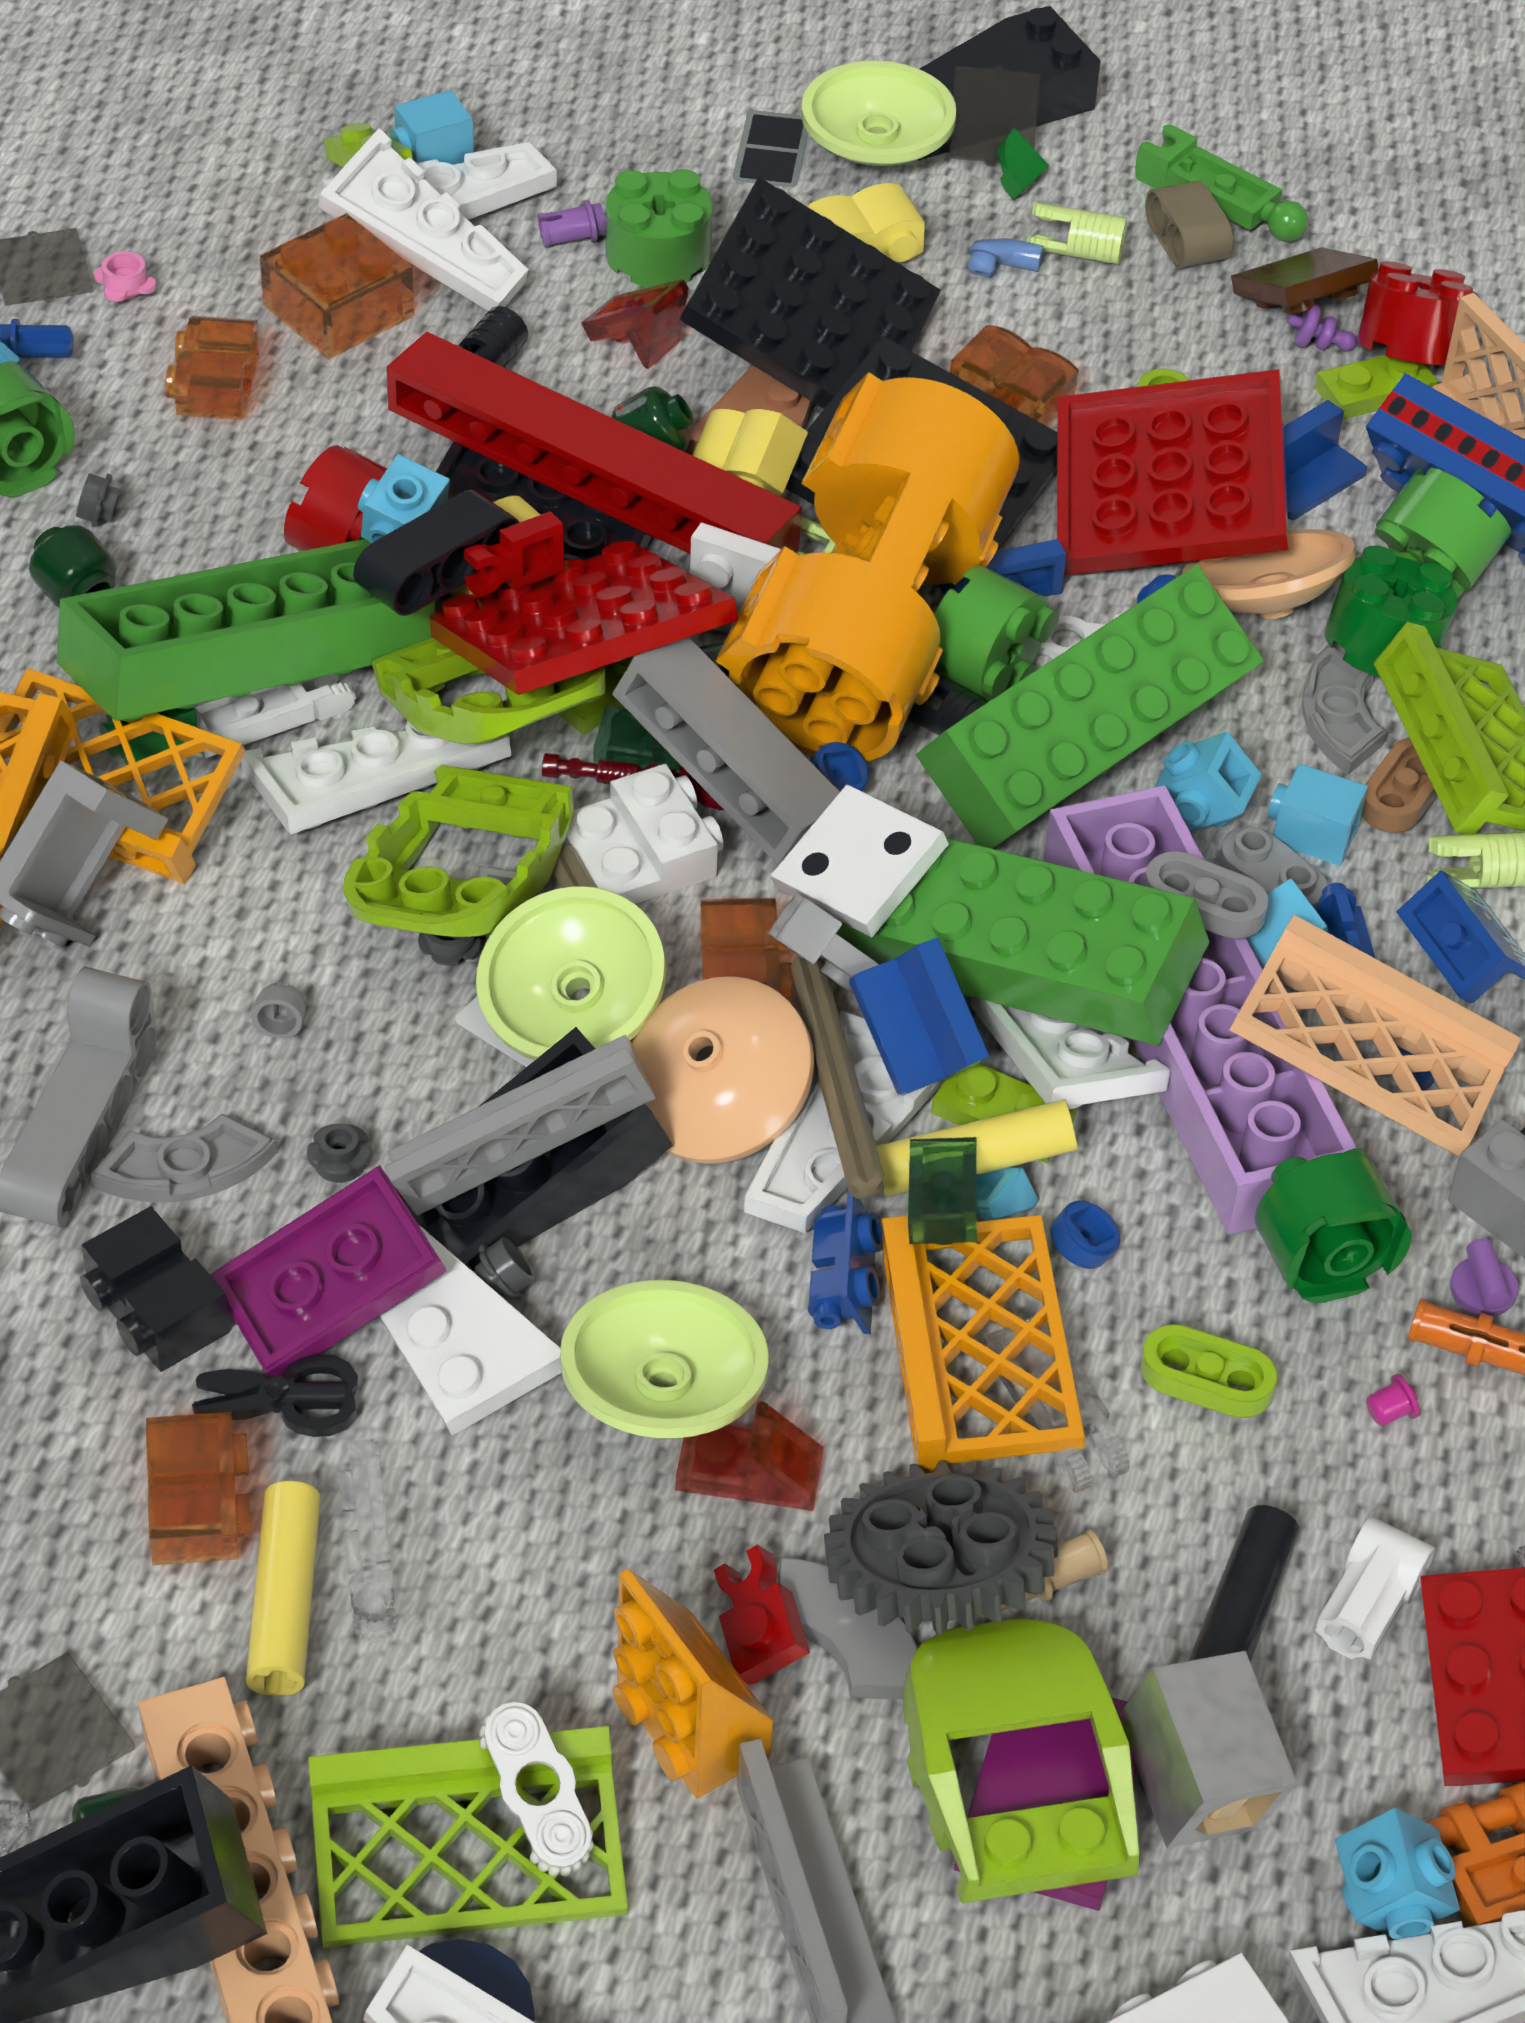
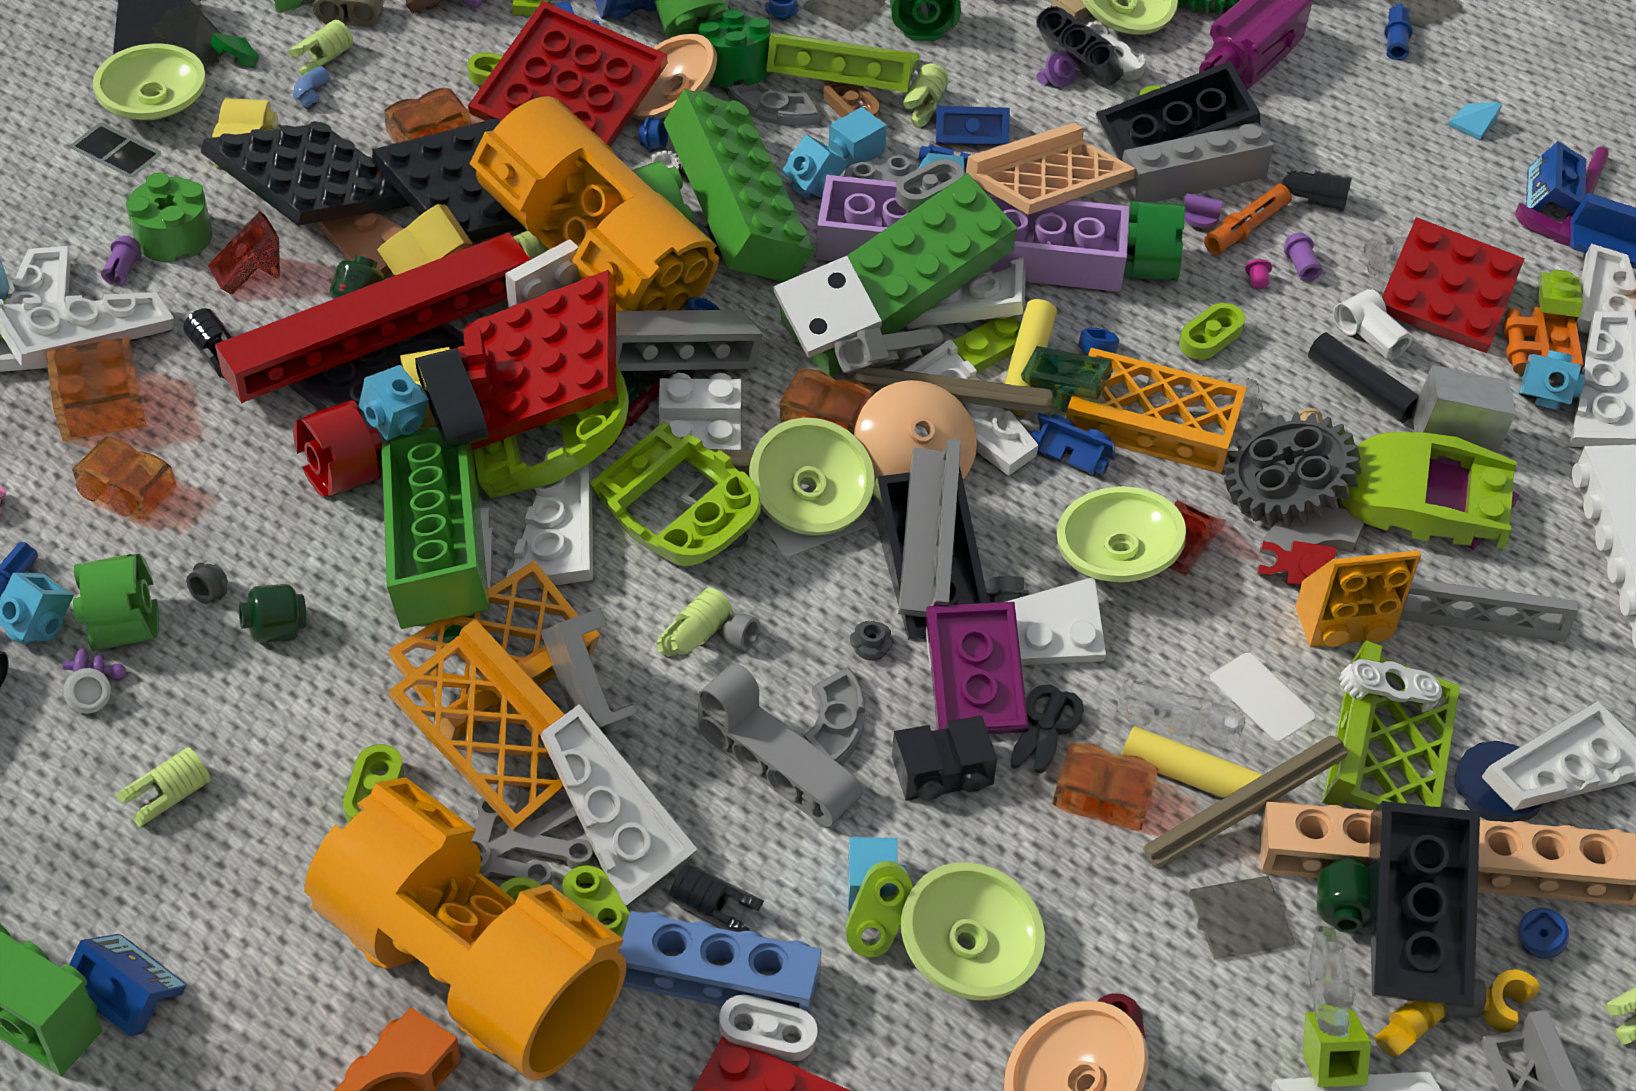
camera: 65 degrees left, 0 degrees up
blue panel [849,937,990,1096] -> none
none -> yellowish green hinge [656,587,734,657]
none -> dark tan axle [1144,735,1347,868]
none -> white sticker [1210,653,1315,741]
none -> medium lavender pin [1284,232,1322,281]

